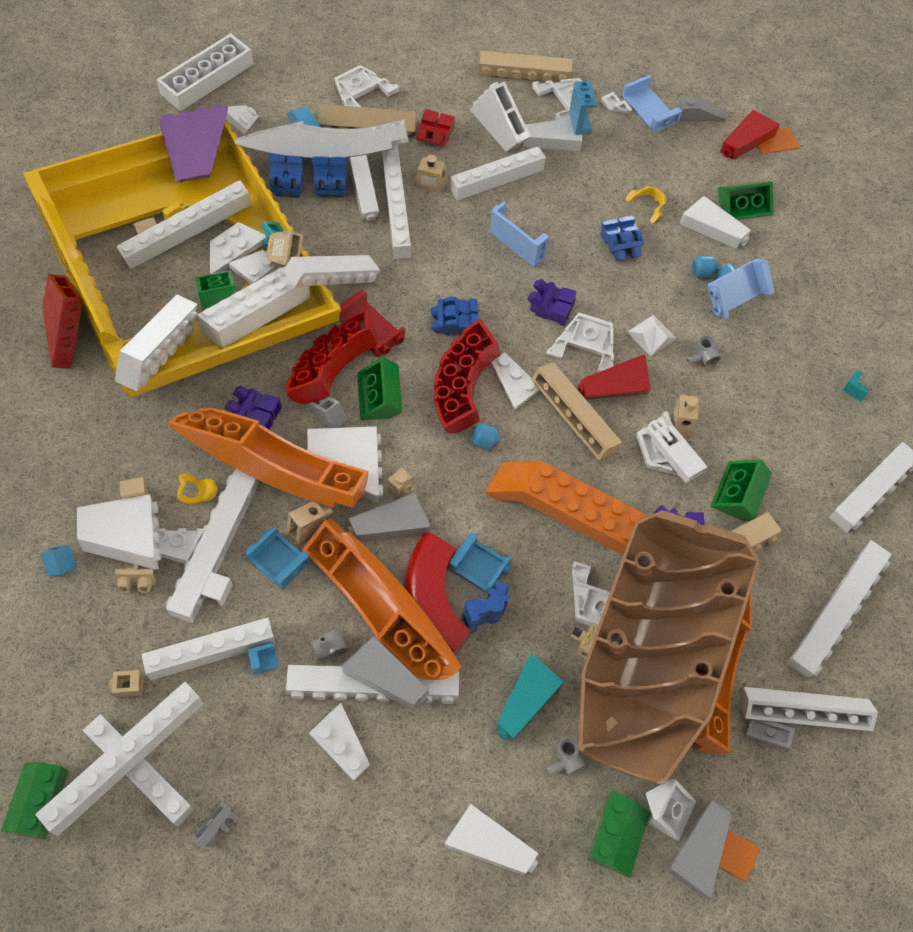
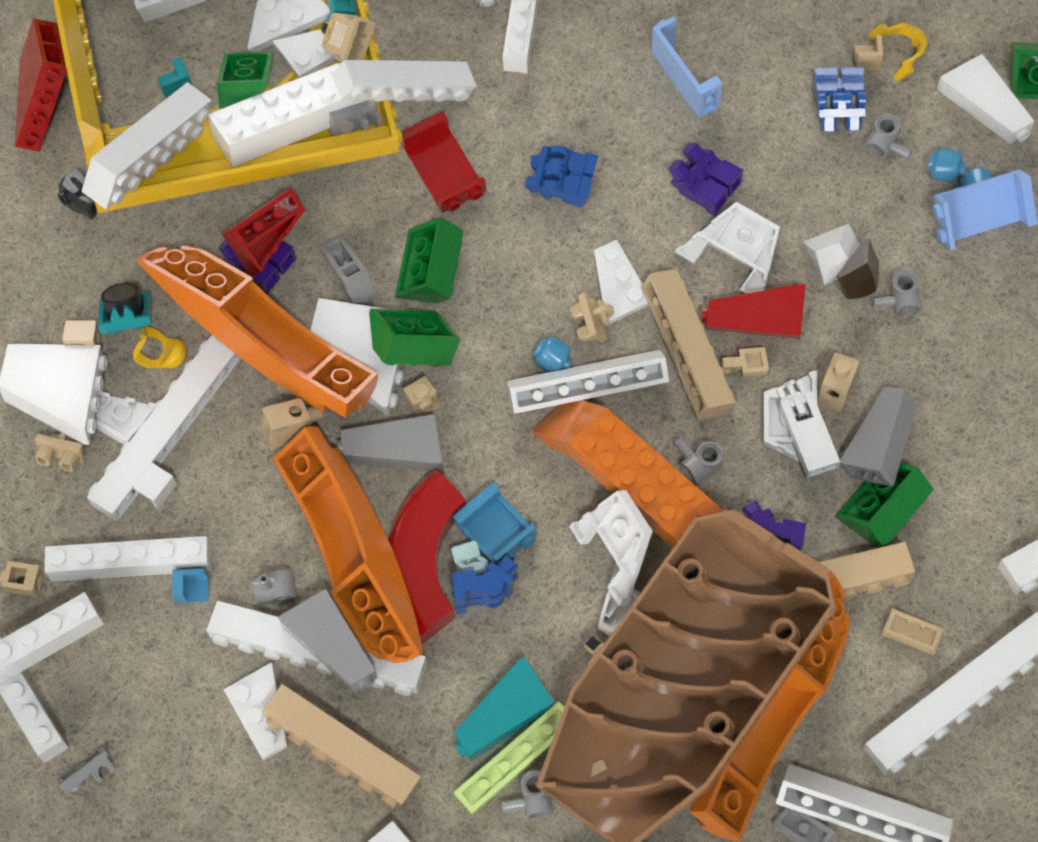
camera: 25 degrees right, 5 degrees up
dark azure panel [246,526,311,590] -> none
red brick [286,309,378,404] -> none
red brick [434,319,501,434] -> none
none -> black hand [58,168,97,219]
none -> piece [97,282,152,334]
none -> teal panel [157,57,192,98]
none -> red wedge [222,188,306,276]
none -> tan brick [263,684,421,809]
none -> light grey plate [329,100,382,136]
none -> green slope [369,309,461,367]
none -> light aqua bracket [451,540,488,576]
none -> yellowish green plate [453,702,564,816]
none -> white brick [506,350,669,414]
none -> white wing [569,490,652,606]
none -> tan hips [570,292,614,343]
none -> light grey piece [674,438,723,485]
none -> tan plate [721,347,769,377]
none -> dark brown slope [836,238,879,299]
none -> light grey slope [840,386,917,487]
none -> tan panel [854,35,883,70]
none -> light grey piece [864,114,912,159]
none -> tan plate [882,608,944,656]

